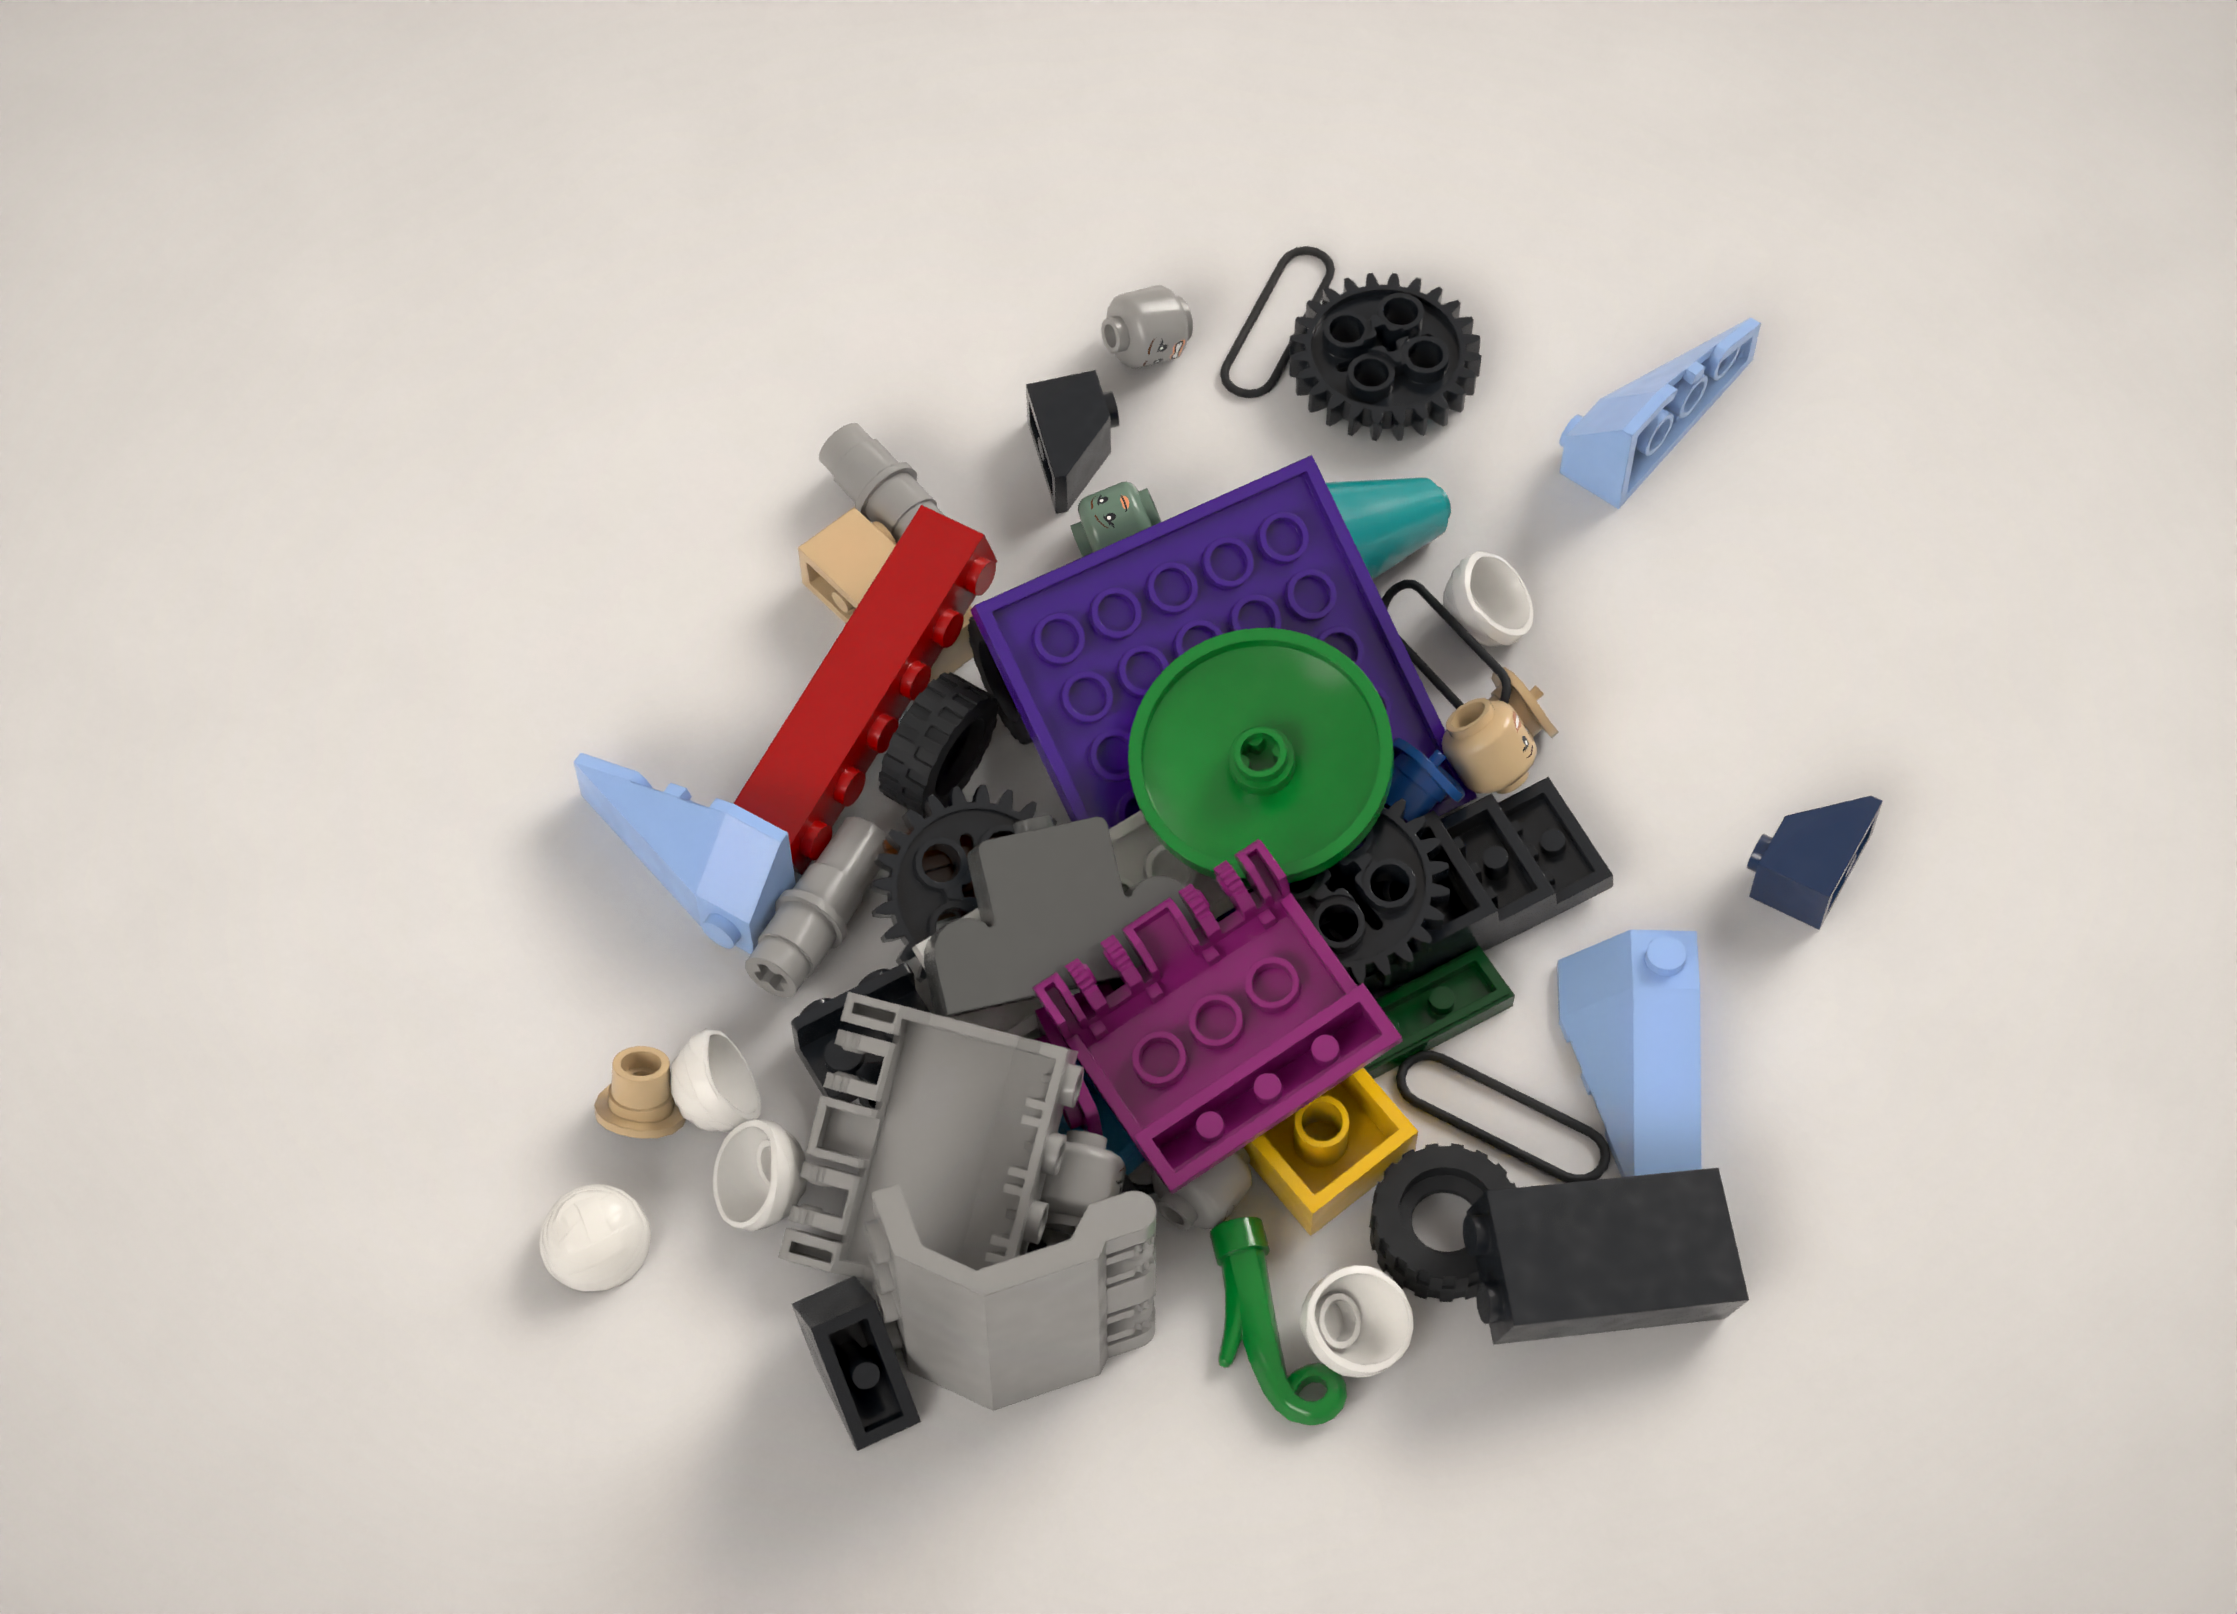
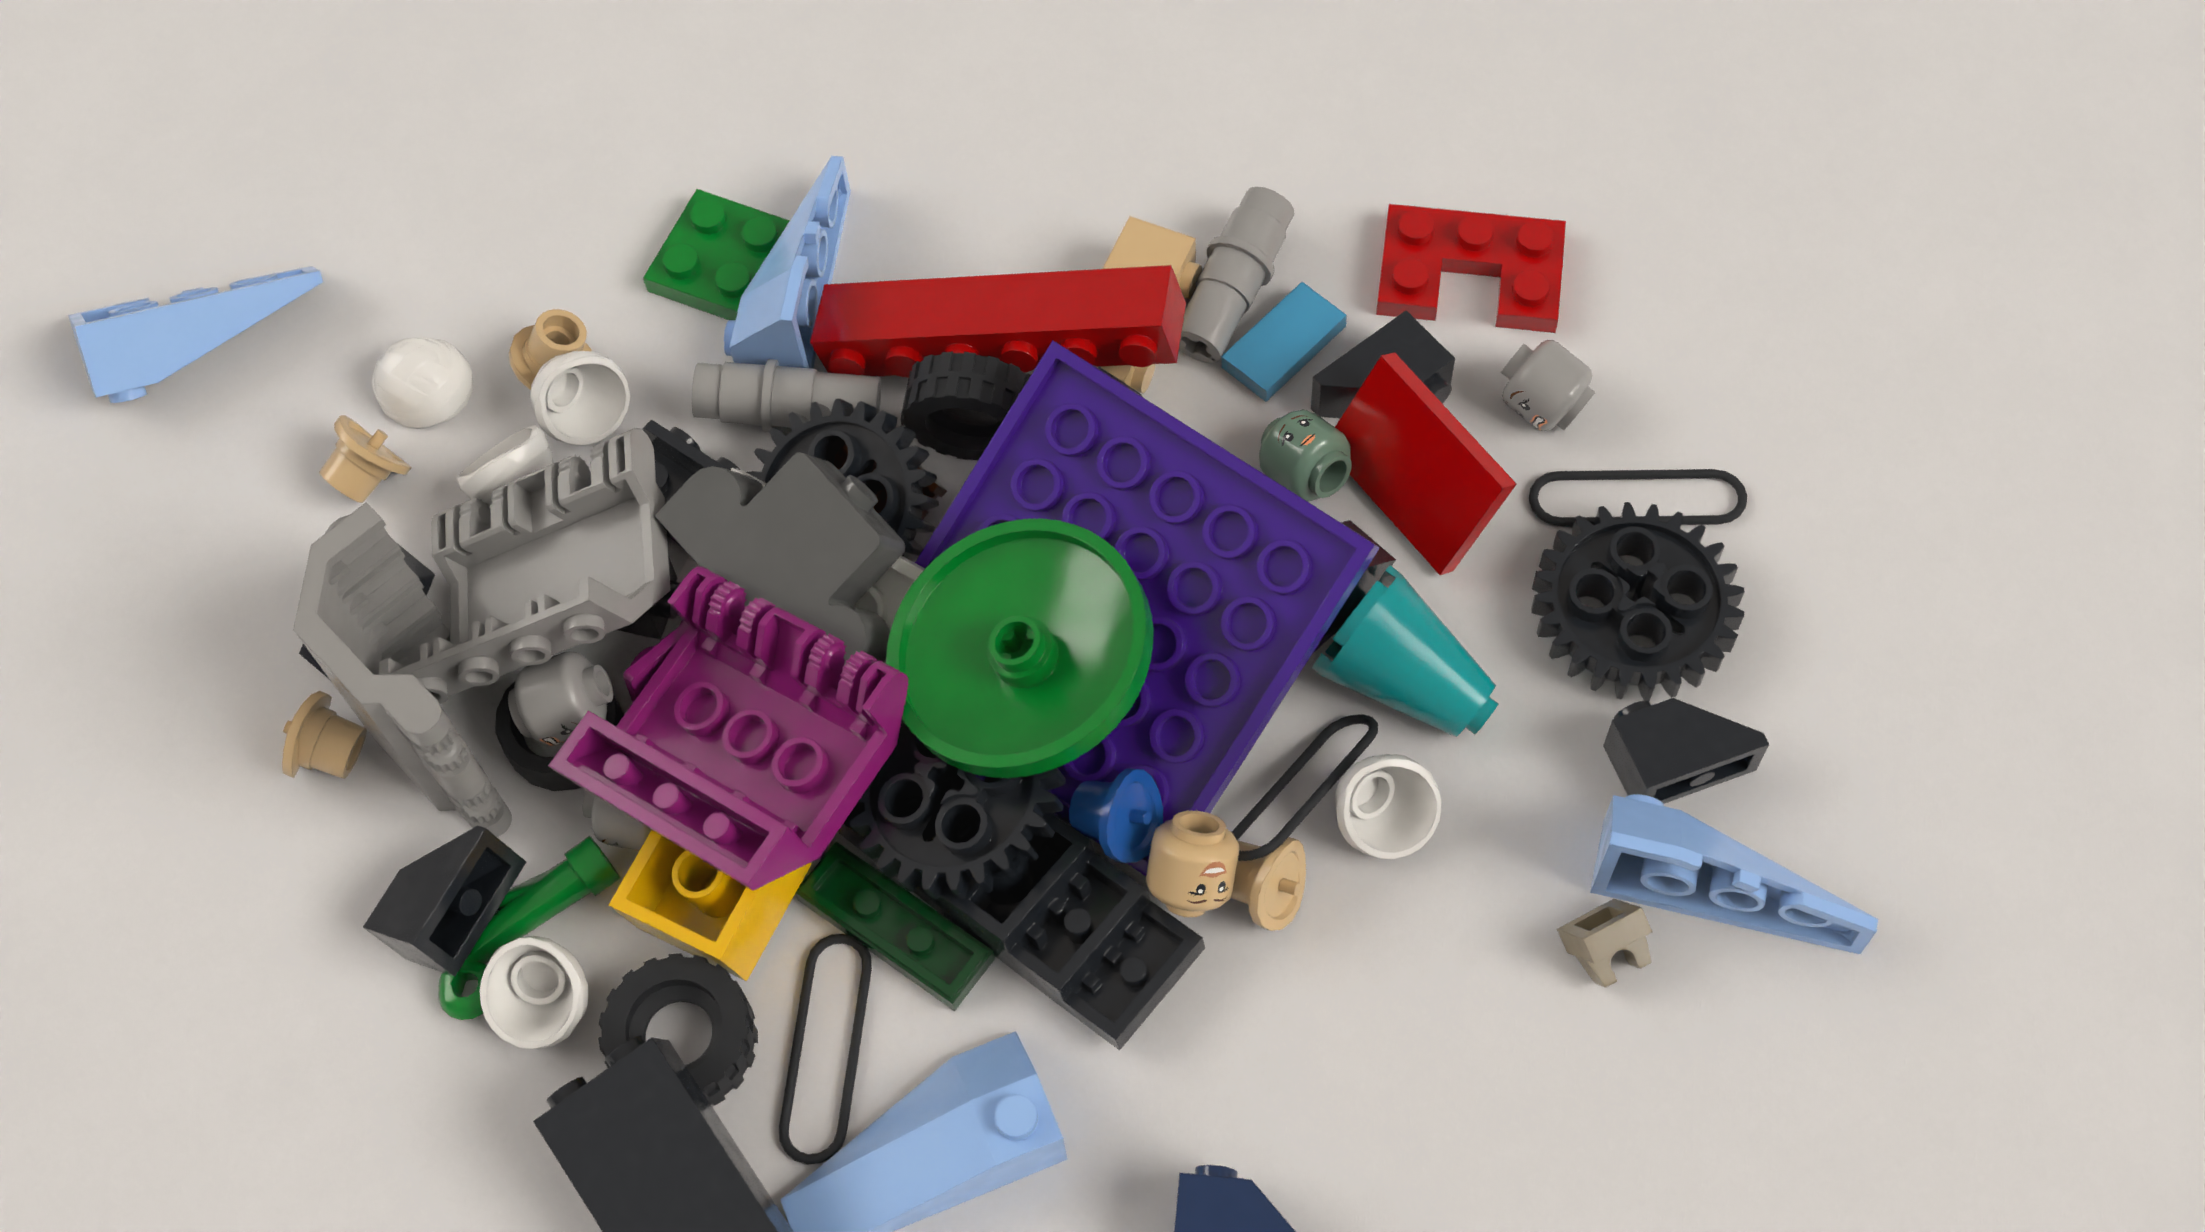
camera: 70 degrees right, 5 degrees up
none -> light blue wedge [68,266,323,403]
none -> tan piece [282,691,367,779]
none -> tan piece [319,415,412,503]
none -> black slope [363,826,527,977]
none -> green plate [643,189,790,320]
none -> dark azure tile [1221,282,1347,402]
none -> red tile [1335,353,1517,576]
none -> red plate [1376,204,1566,333]
none -> dark tan tile [1557,899,1653,988]
none -> black slope [1603,698,1769,804]

